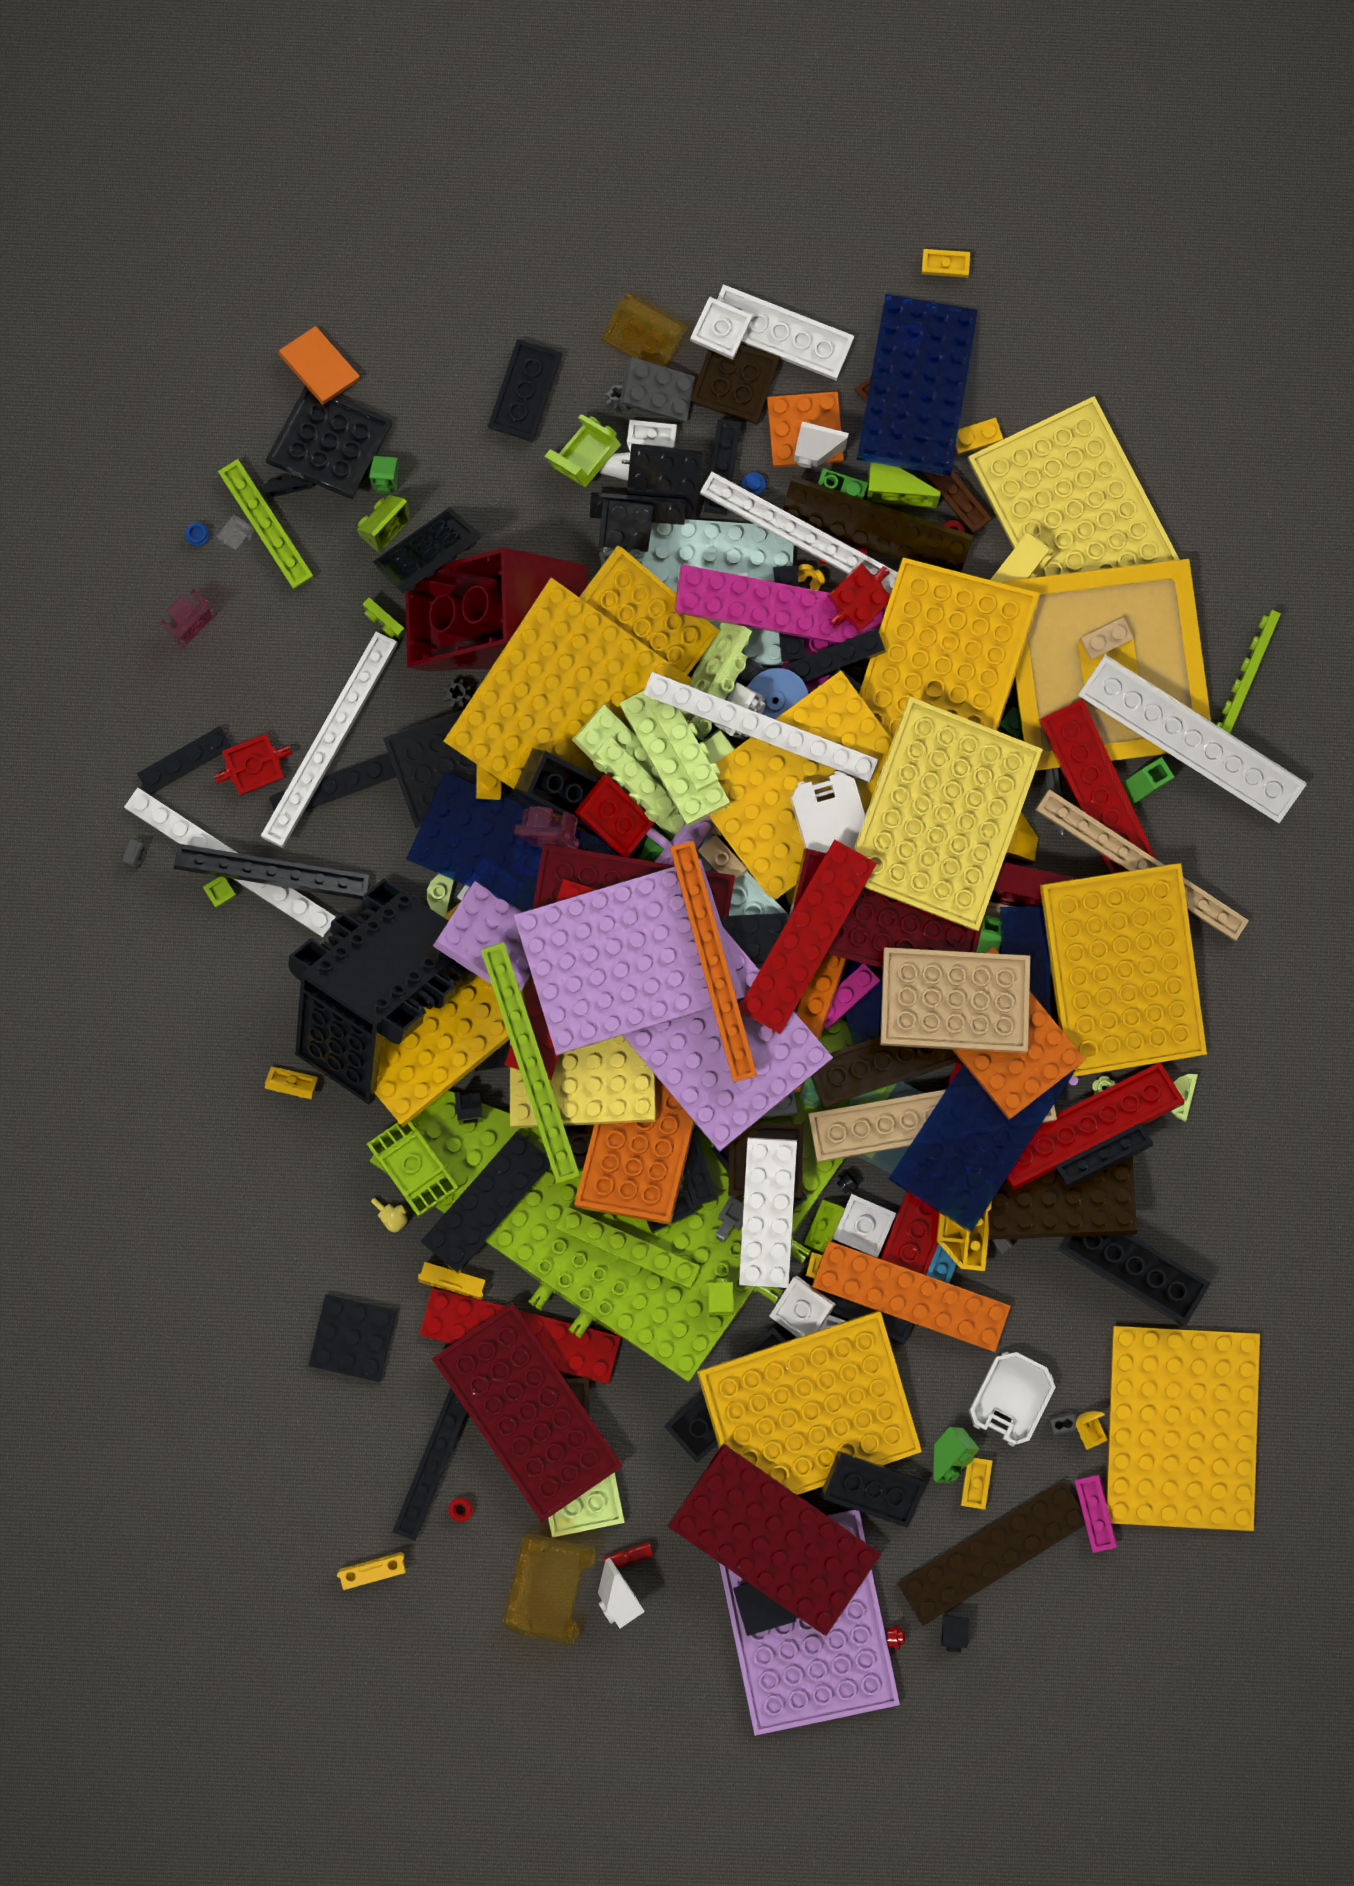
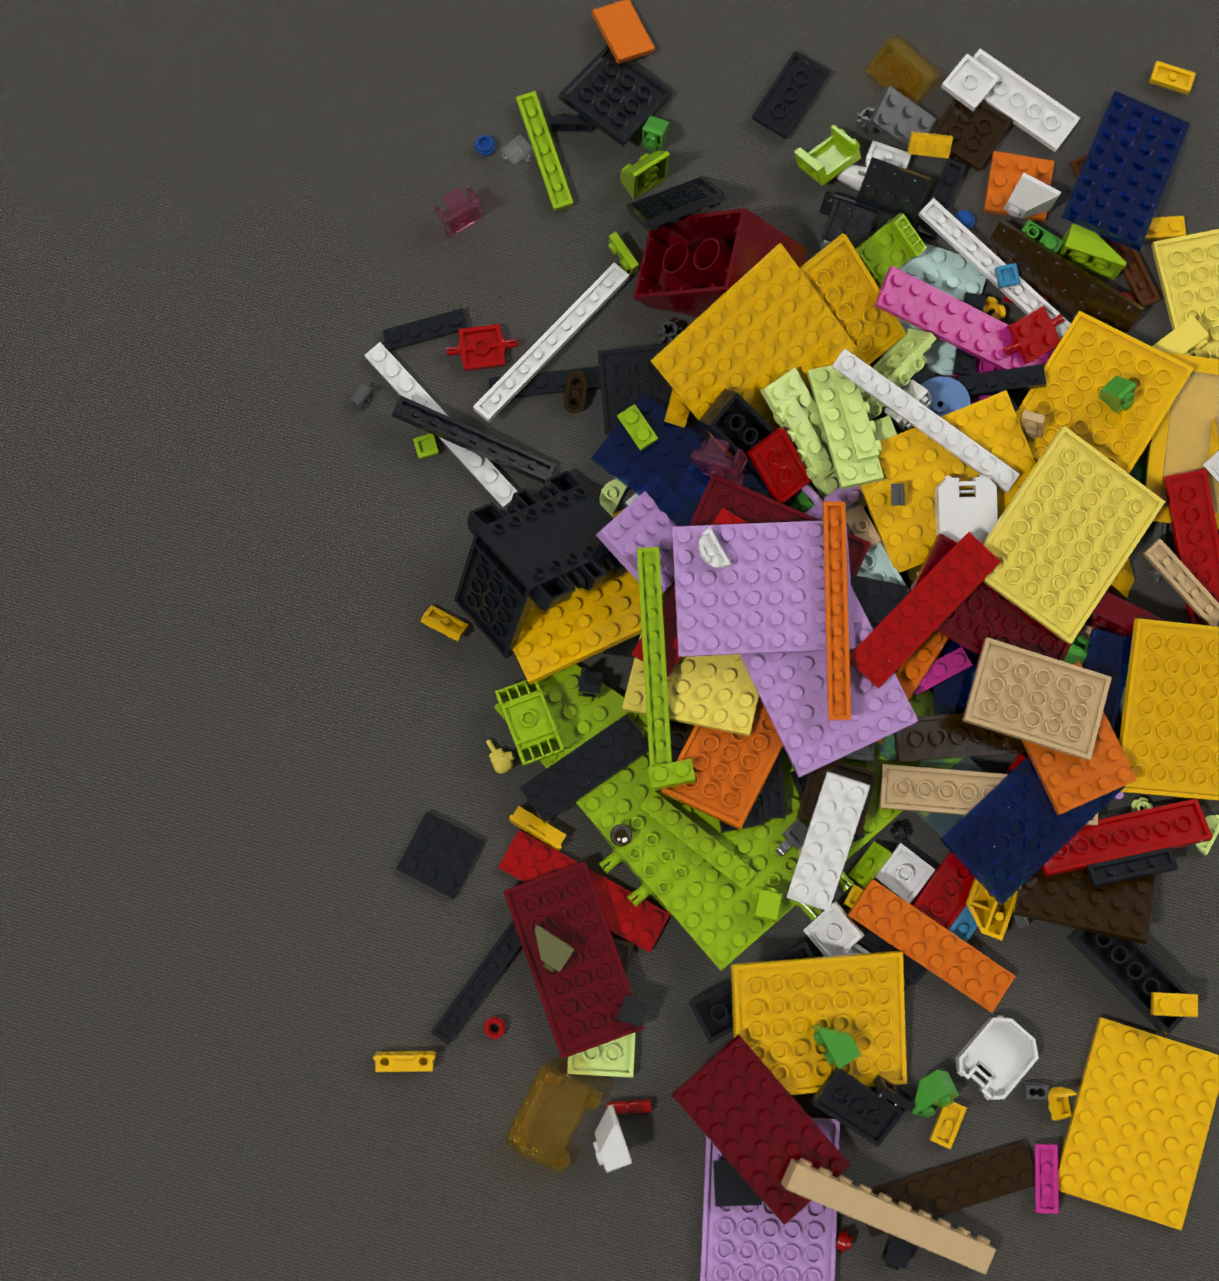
camera: 15 degrees right, 0 degrees up
none -> olive slope [535,925,574,973]
none -> dark brown plate [564,371,587,413]
none -> dark brown tile [610,824,632,847]
none -> lime plate [617,404,658,452]
none -> black piece [617,995,649,1028]
none -> lime plate [648,759,696,791]
none -> white plate [698,527,731,569]
none -> tan brick [781,1158,996,1275]
none -> bright green slope [811,1024,861,1069]
none -> lime plate [855,213,927,288]
none -> black plate [873,1075,916,1112]
none -> dark grey piece [891,483,905,506]
none -> yellow plate [907,131,953,158]
none -> dark azure tile [994,263,1021,289]
none -> tan plate [1021,409,1045,438]
none -> bright green slope [1099,376,1136,414]
none -> yellow plate [1151,992,1198,1017]

